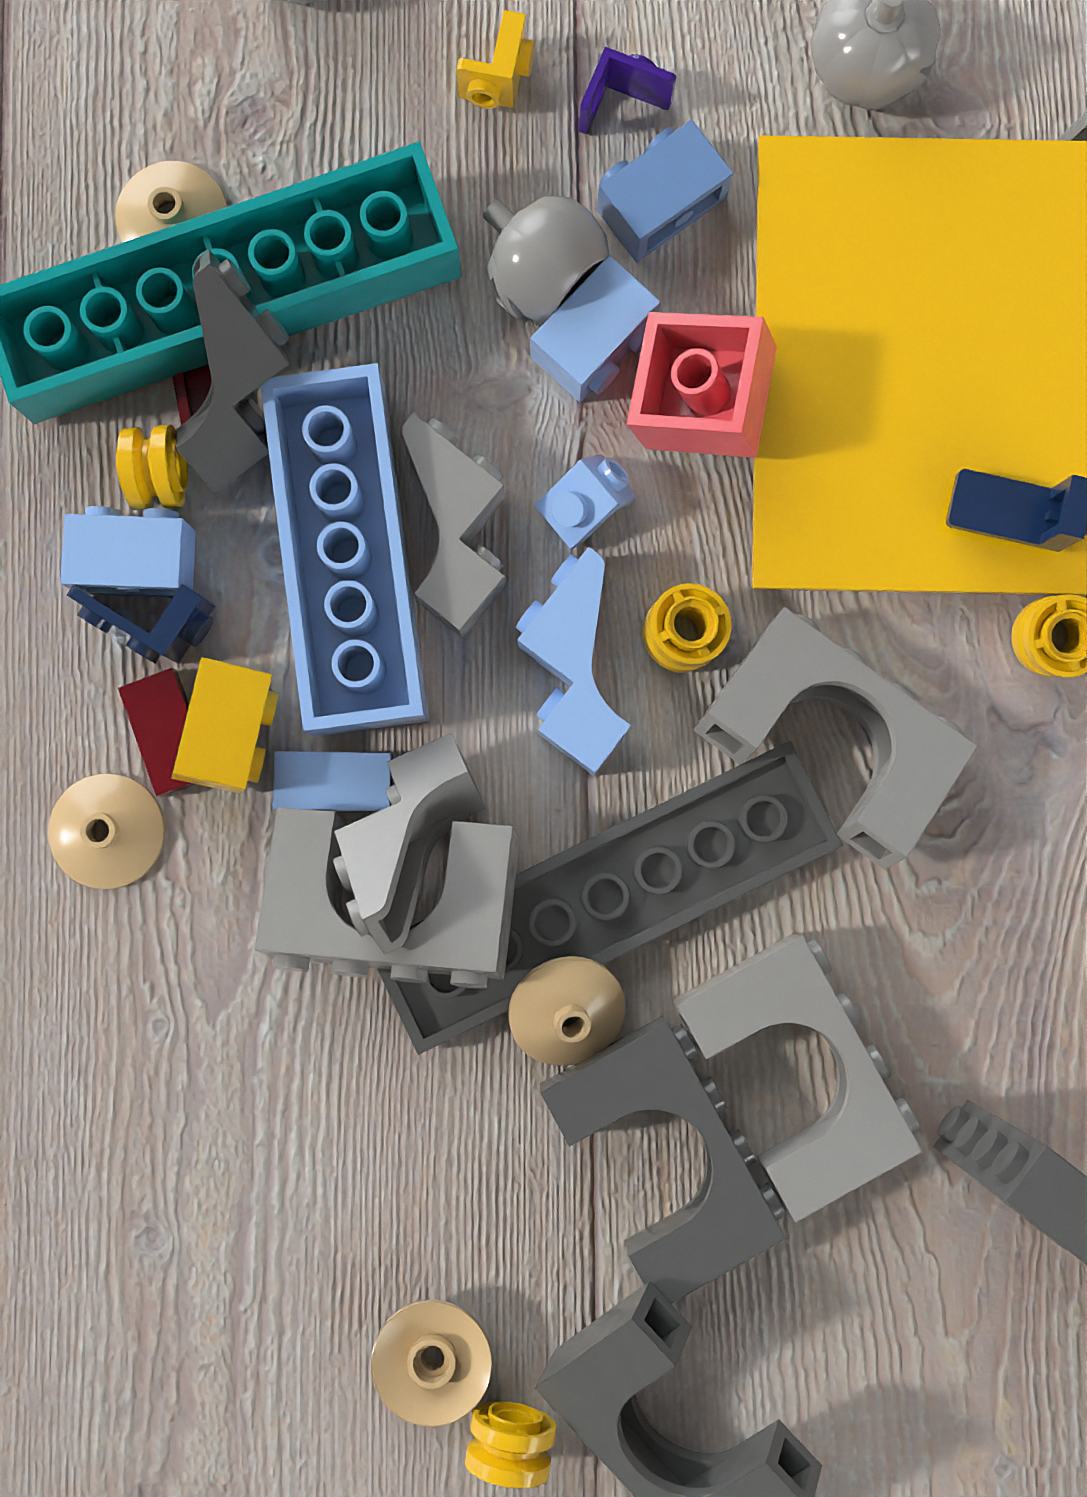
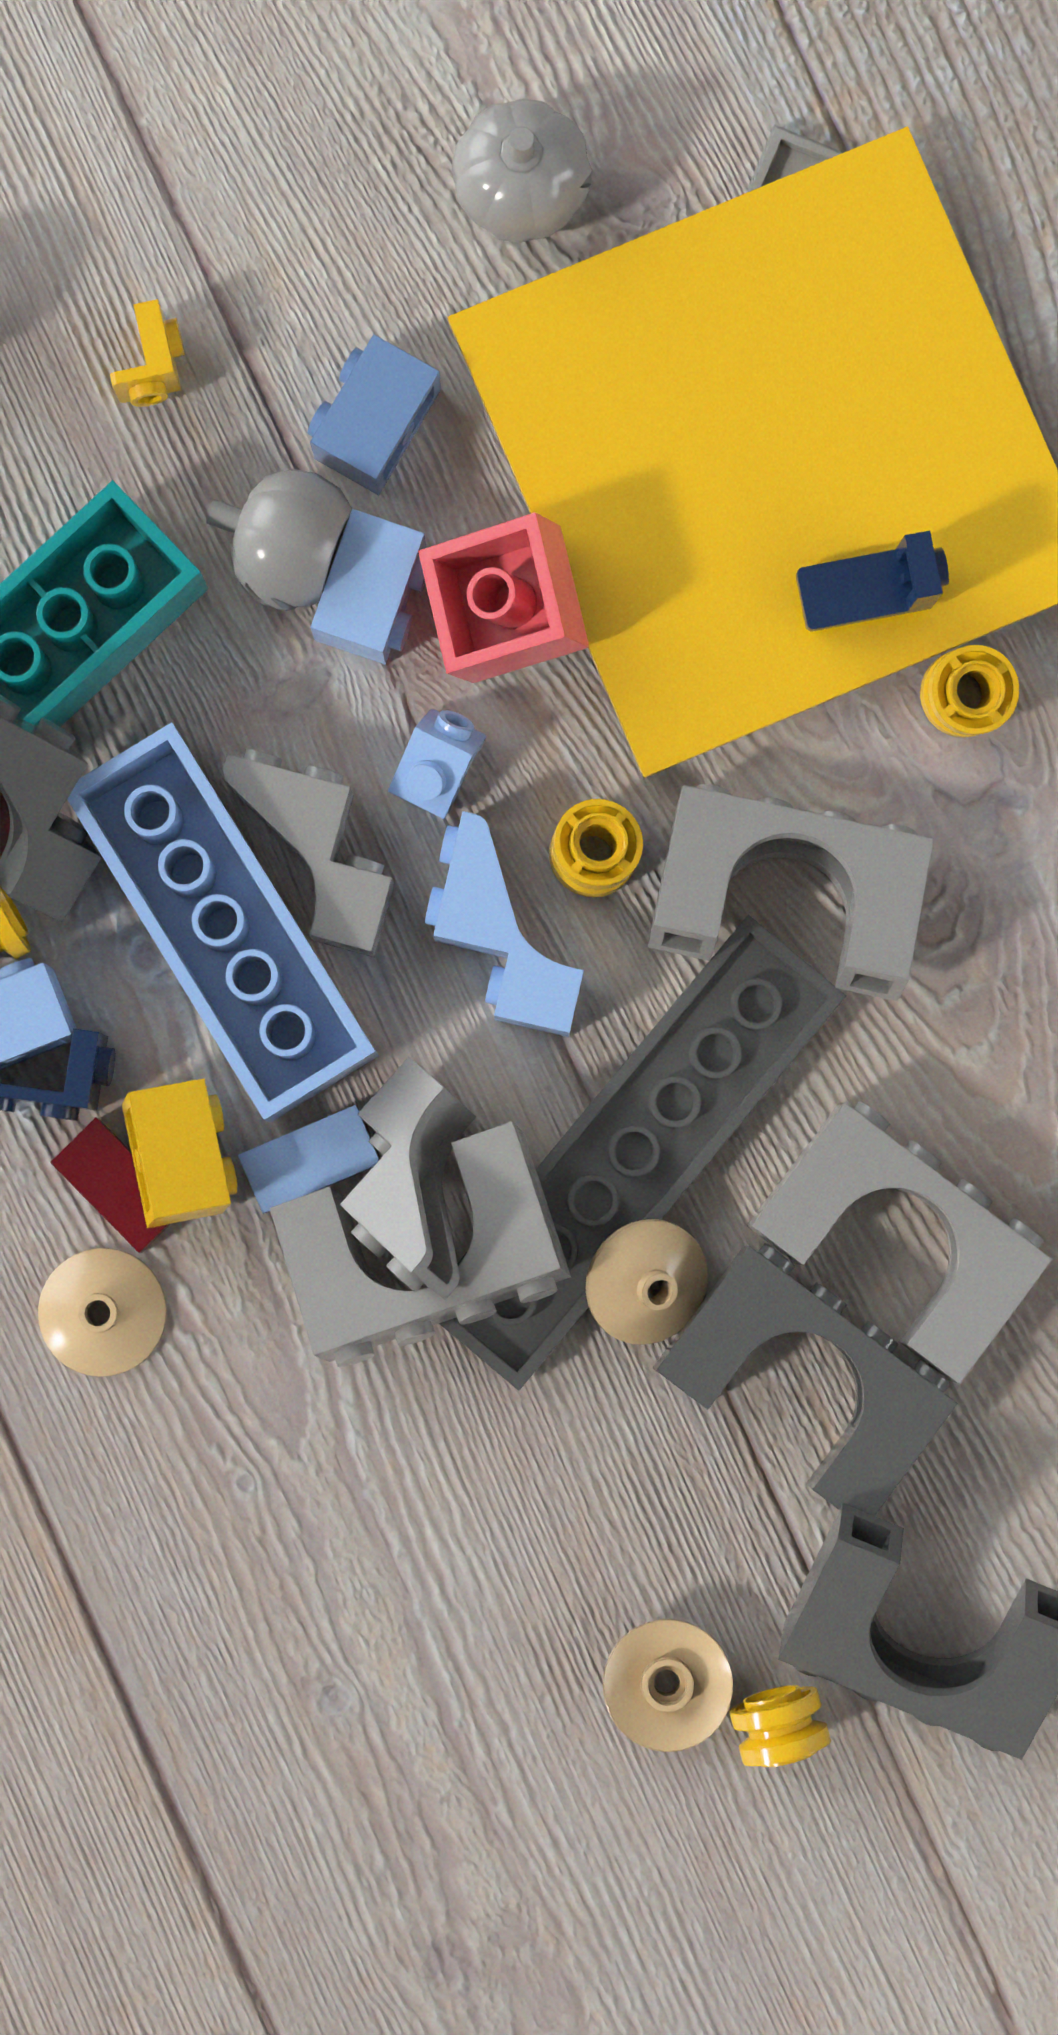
camera: 30 degrees left, 0 degrees up
dark purple bracket [579,46,676,135] -> none

